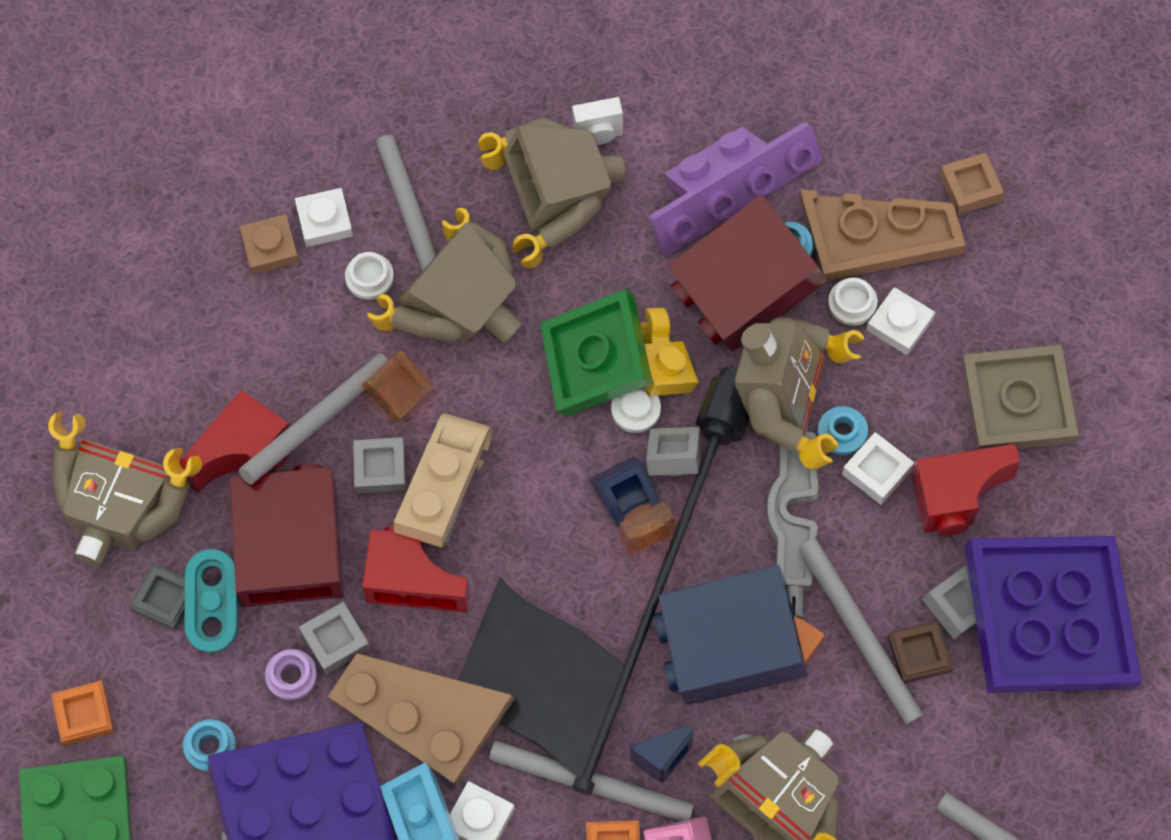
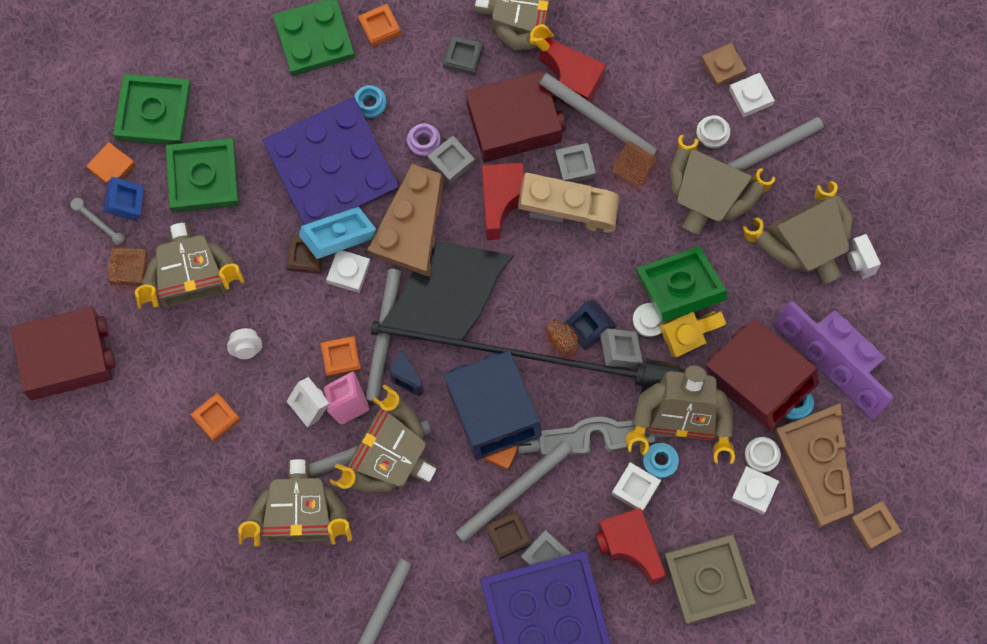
camera: 80 degrees right, 5 degrees up
teal plate [185,549,239,654] -> none

